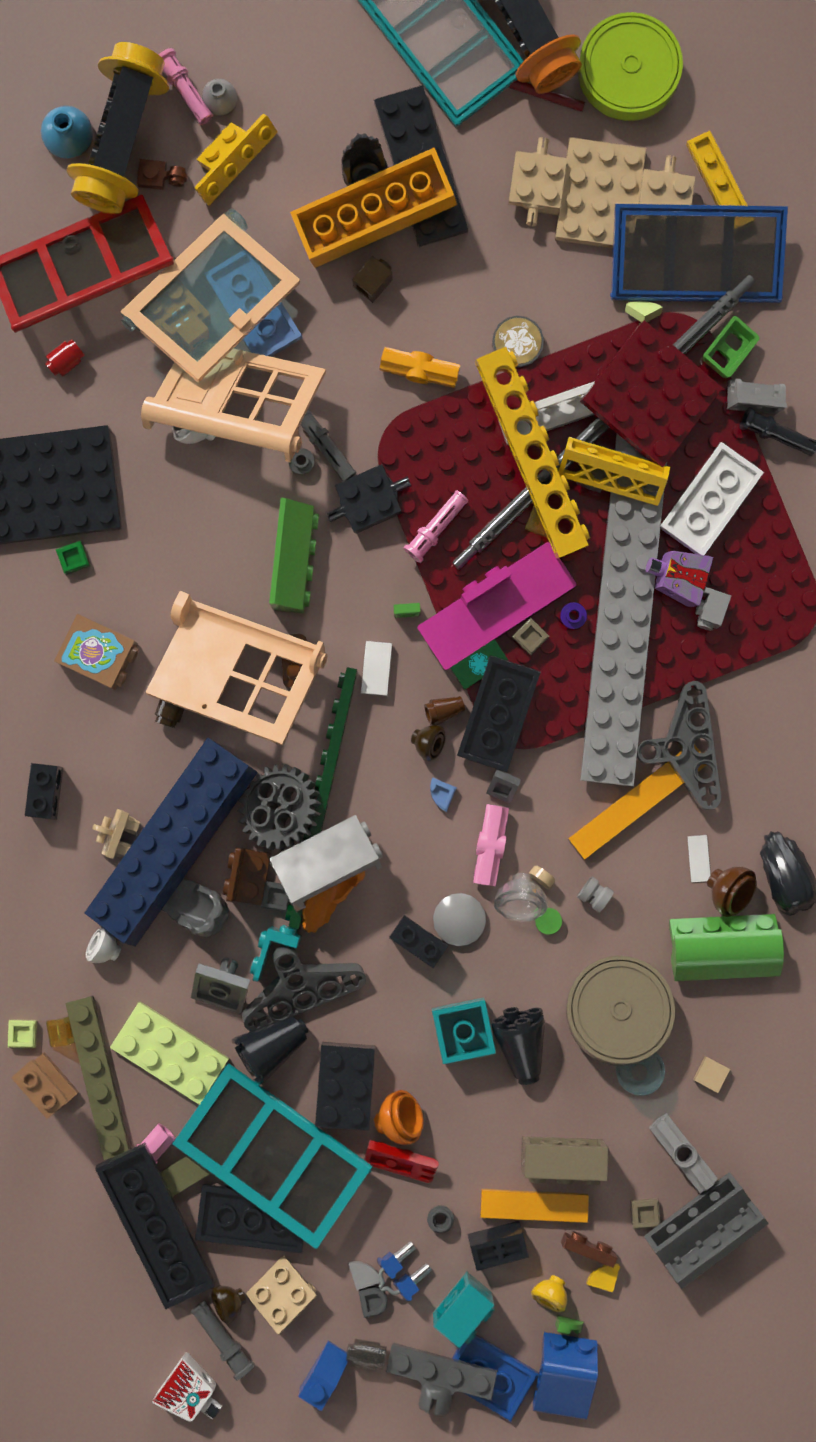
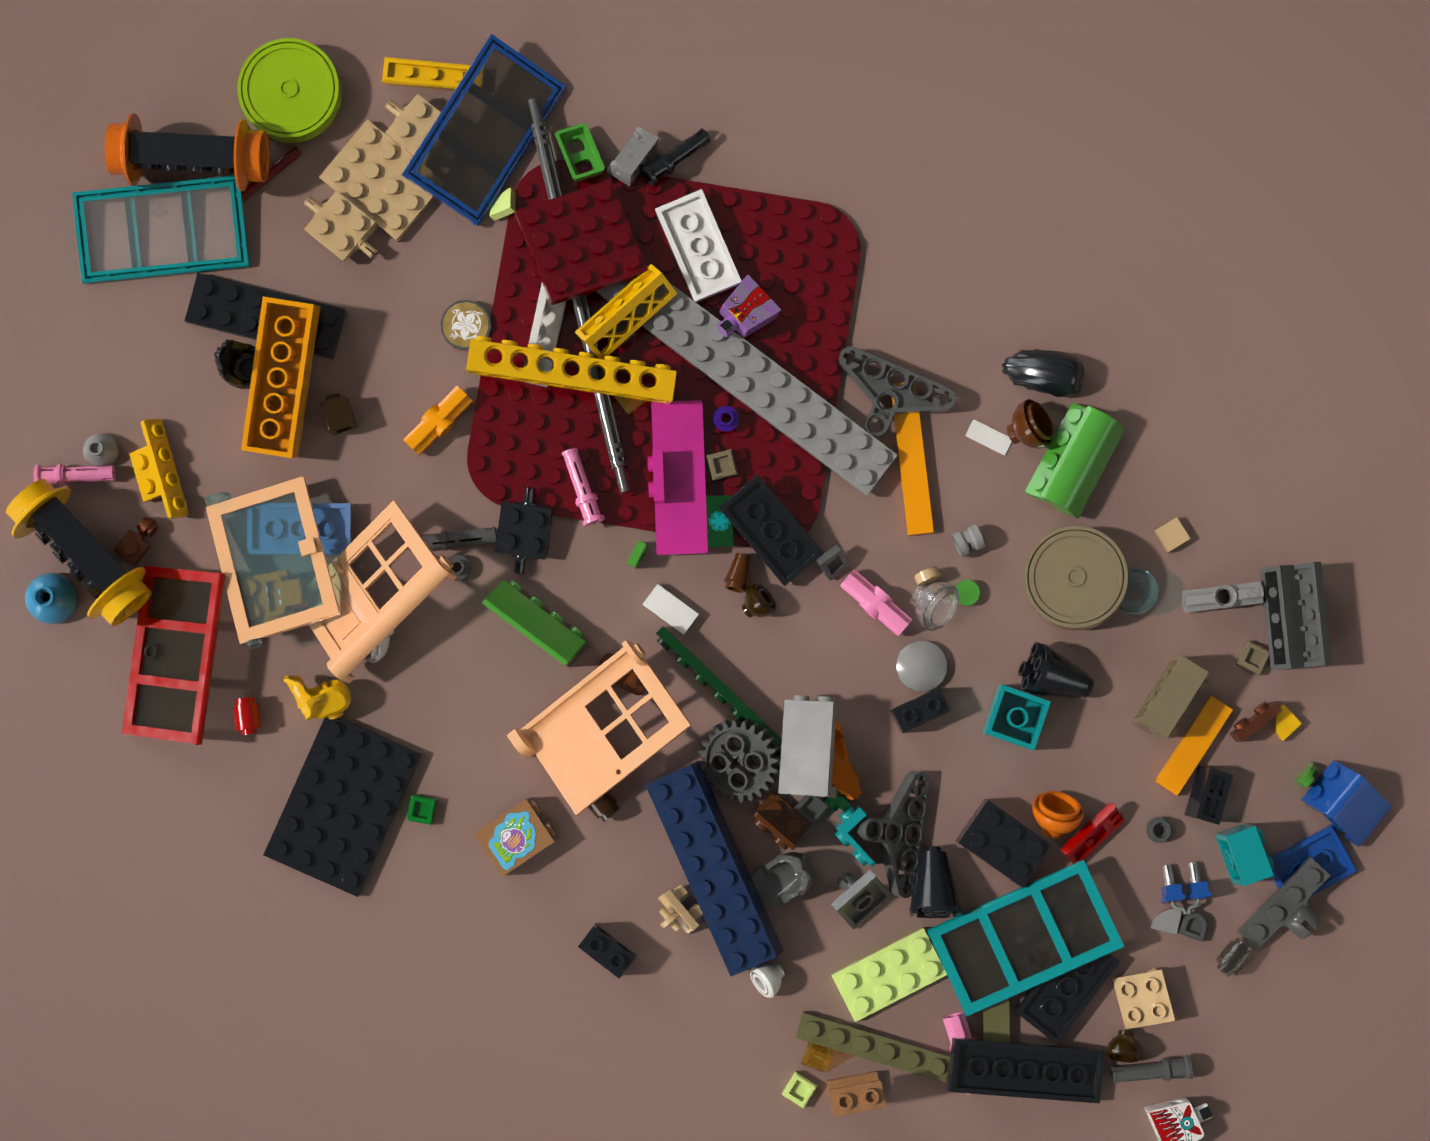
camera: 55 degrees left, 0 degrees up
blue slope [298,1341,351,1411] -> none
medium blue tile [430,777,457,812] -> none
yellow brick [531,1275,567,1312] -> none
light grey brick [695,587,731,631] -> none
none -> yellow head [283,675,352,720]

